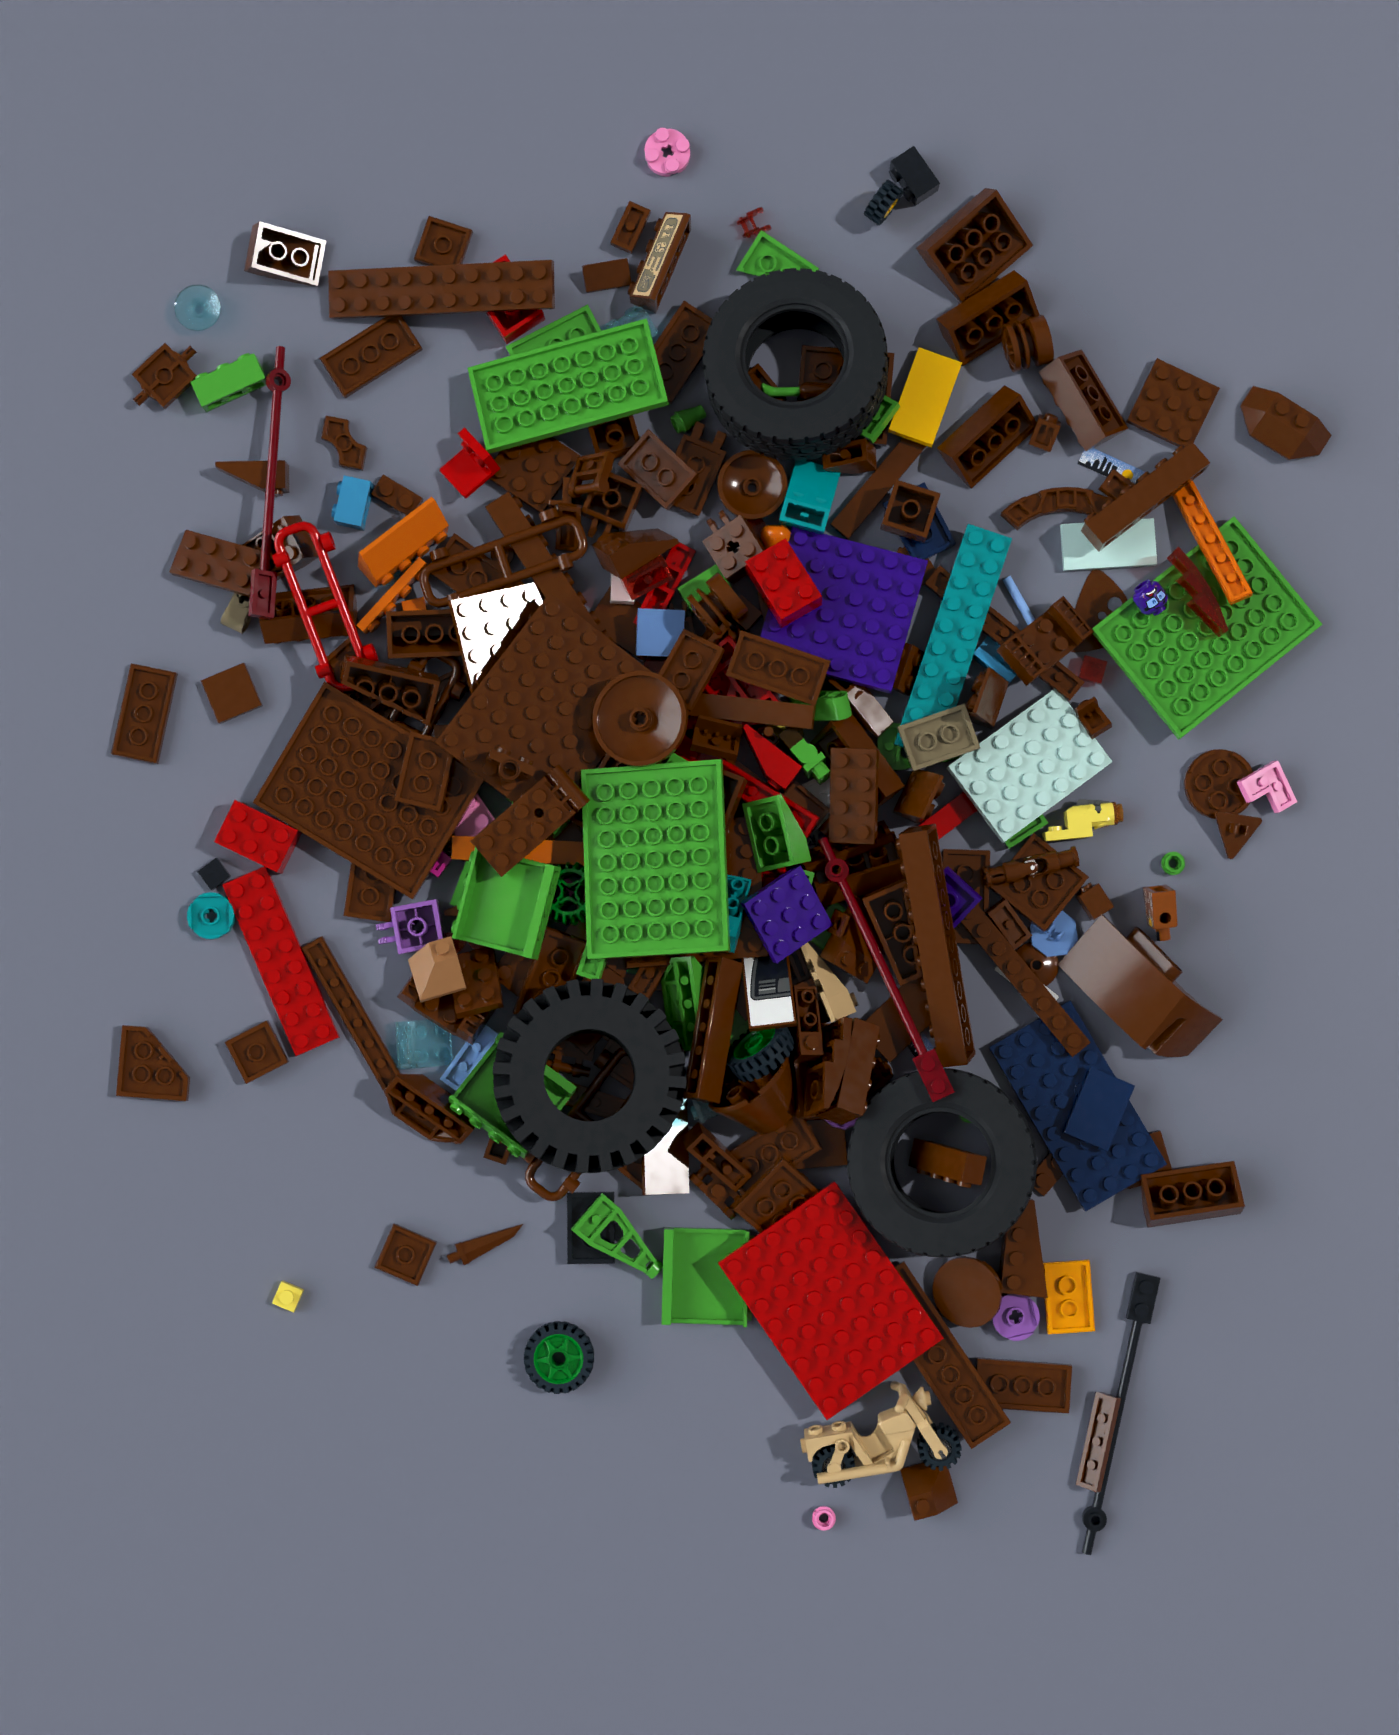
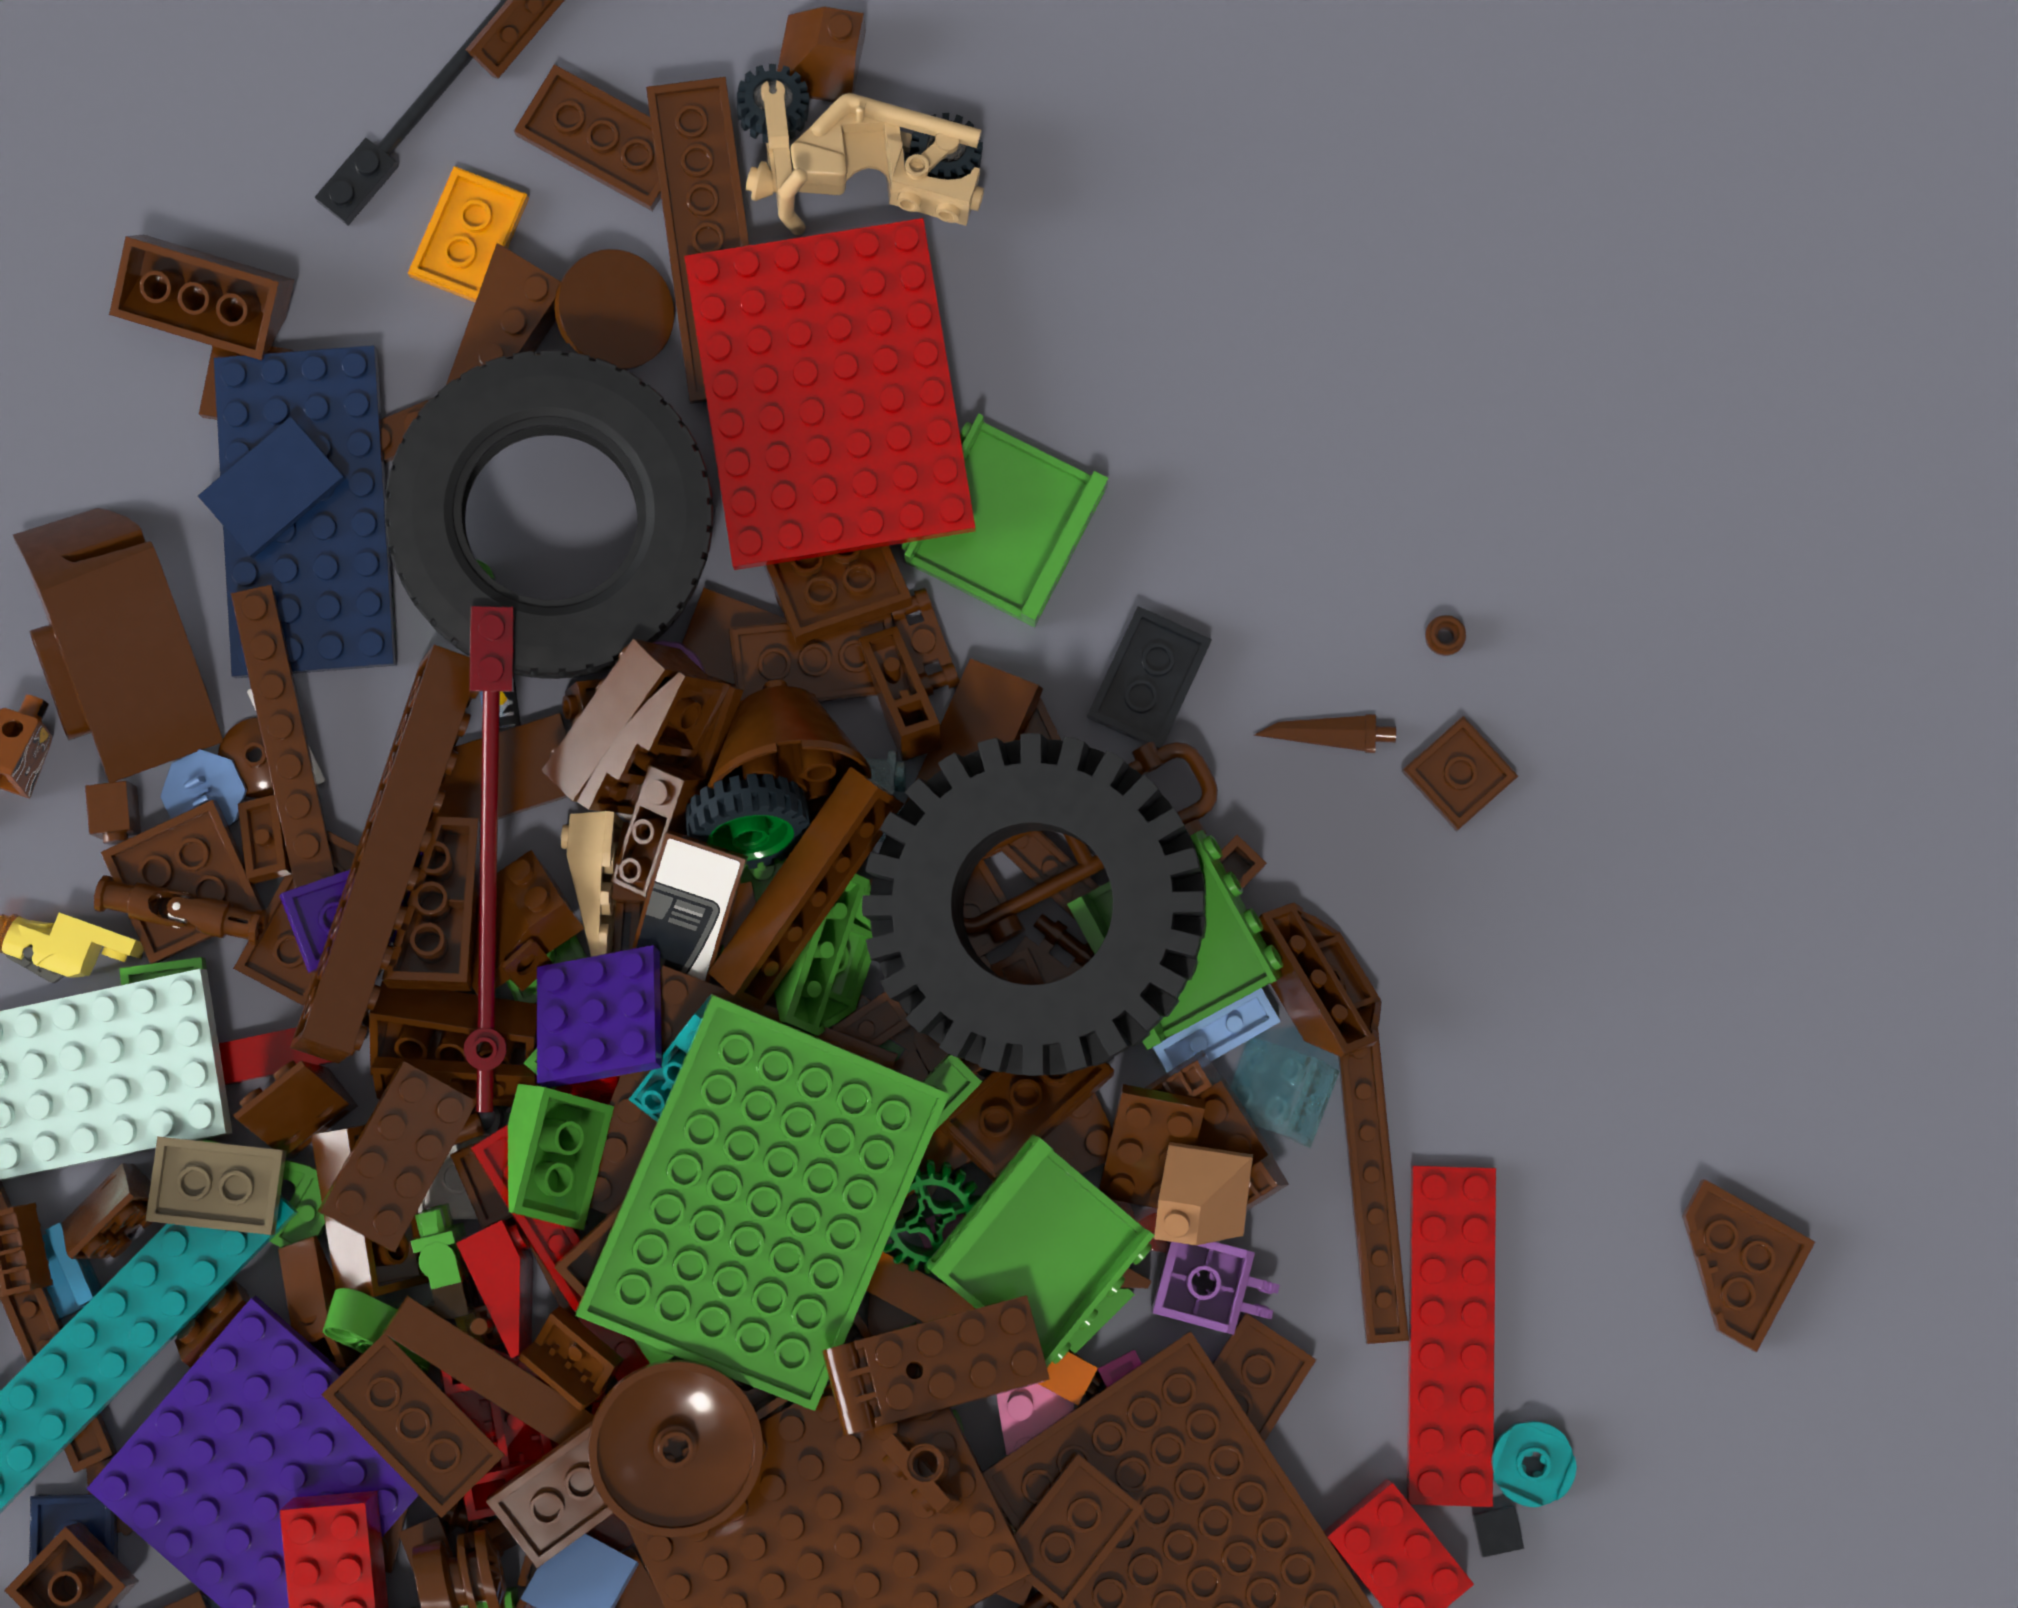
camera: 160 degrees left, 5 degrees down
reddish brown plate [225,1020,289,1084] -> none
light yellow plate [272,1280,304,1312] -> none
wheel [524,1321,594,1394] -> none
bright green plate [571,1193,663,1279] -> none
bright pink plate [812,1506,836,1531] -> none
reddish brown brick [908,1138,987,1188] -> none
medium lavender plate [992,1293,1040,1341] -> none
none -> reddish brown plate [1425,615,1466,656]

